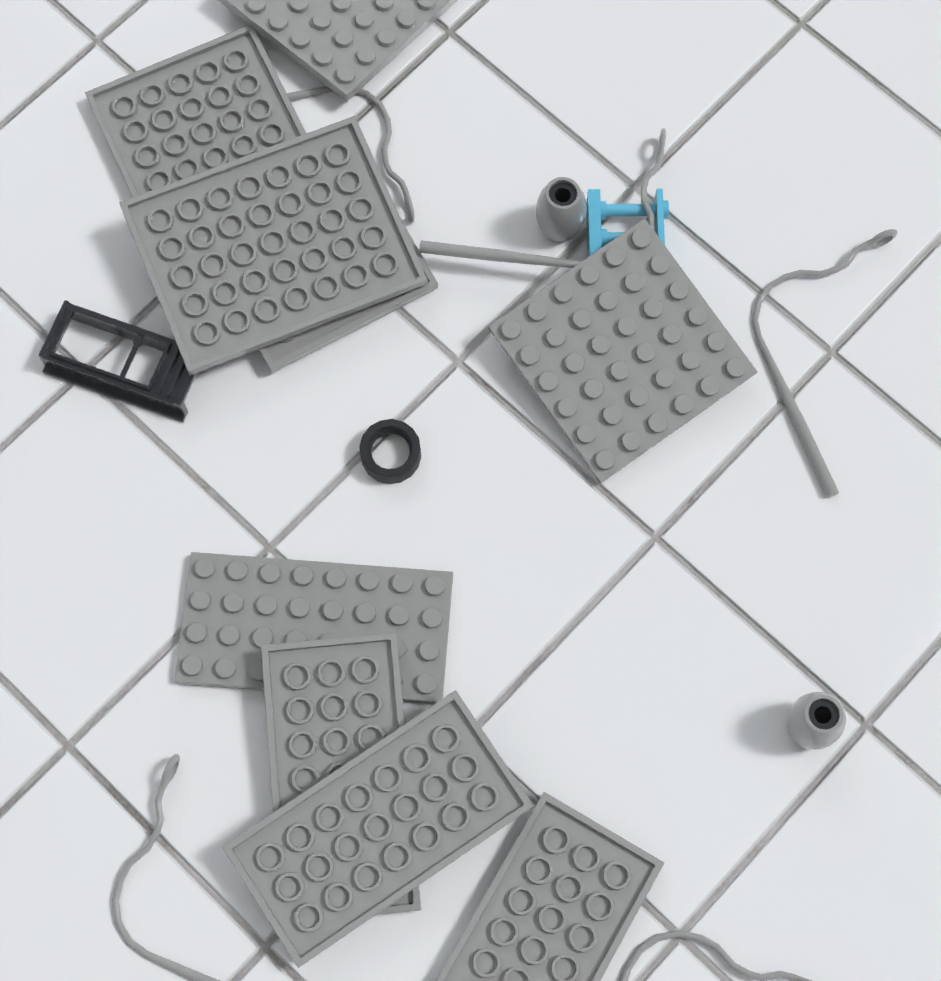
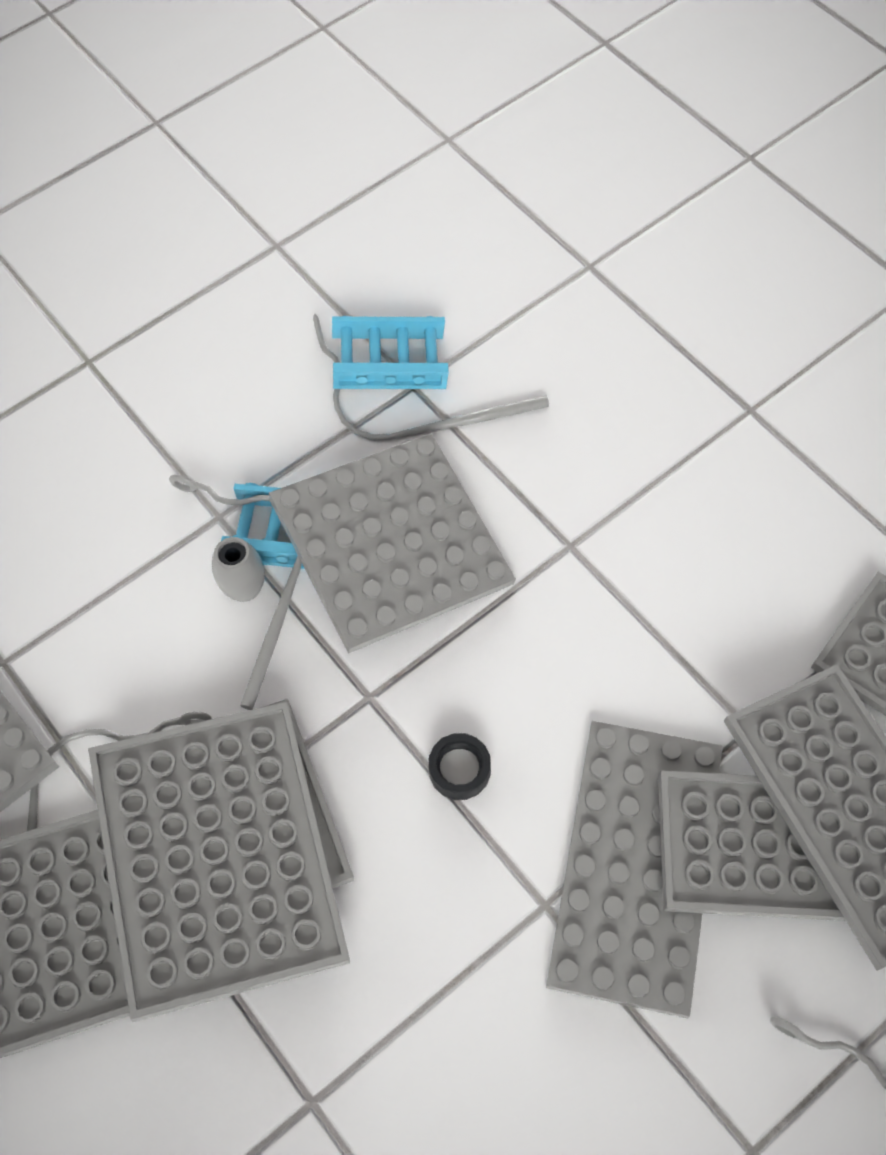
camera: 80 degrees left, 10 degrees down
black piece [38,300,197,423] -> none
light grey piece [787,692,846,750] -> none
none -> medium azure fence [332,316,449,389]

